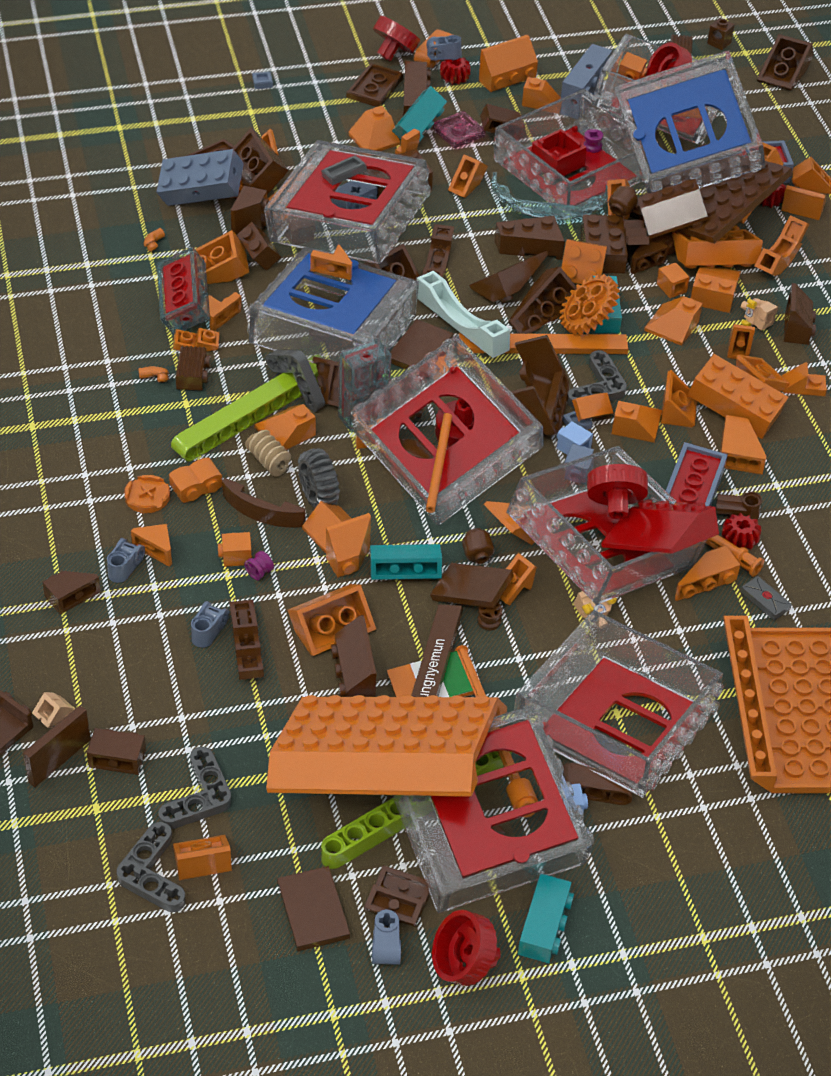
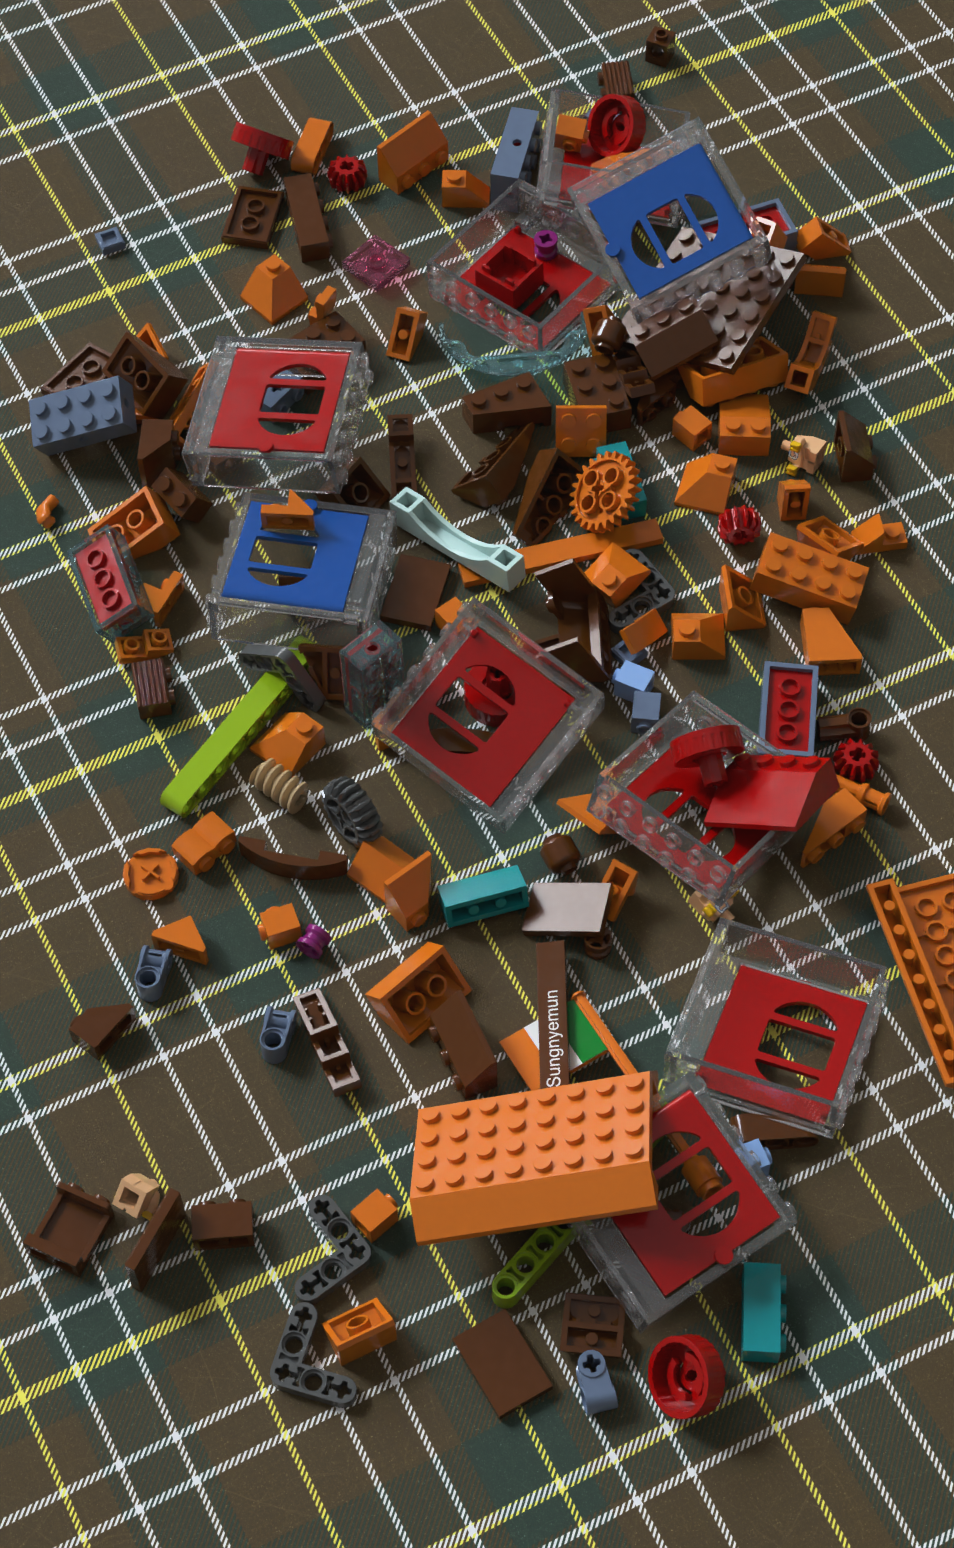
camera: 10 degrees left, 10 degrees up
orange arm [138,366,169,383] -> none
dark grey tile [321,155,367,186] -> none
teal brick [392,86,447,141] -> none
sand blue piece [426,35,462,61] -> none
orange piece [426,413,452,513] -> none
reddish brown brick [480,104,524,139] -> none
dark grey tile [740,576,792,621] -> none
reddish brown slope [757,34,814,90] -> none
none -> orange brick [350,1189,398,1244]
none -> orange slope [584,542,651,608]
none -> red gear [717,505,762,546]

